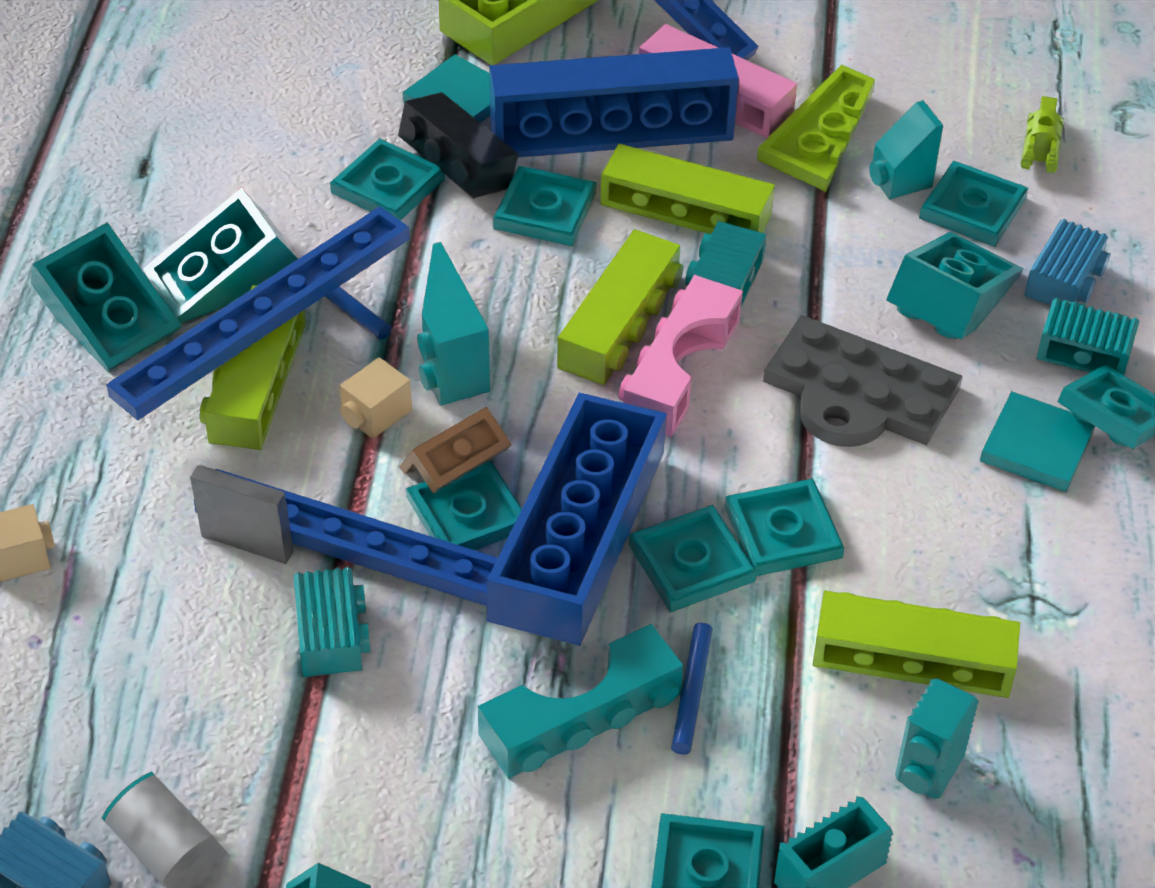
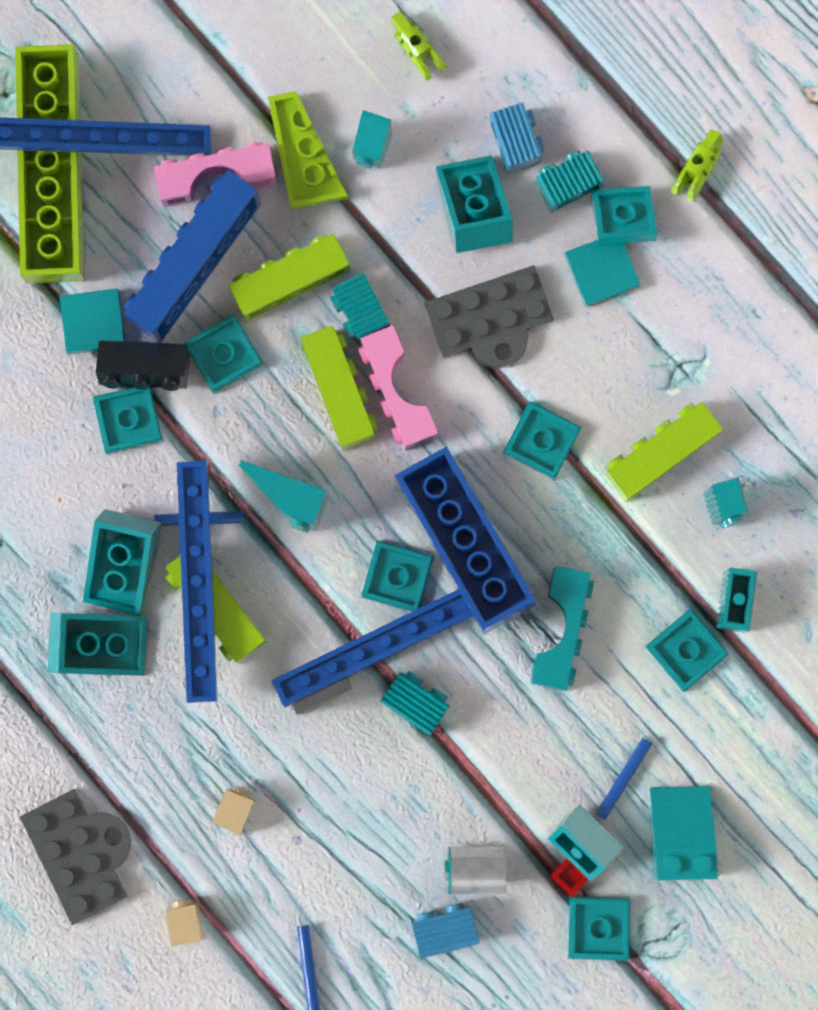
camera: 45 degrees left, 35 degrees up
tan brick [339,357,412,439] -> none
medium nougat panel [400,407,512,494] -> none
teal tile [628,505,757,613] -> none
blue bar [671,622,713,755] -> none
teal tile [919,160,1029,247] -> none

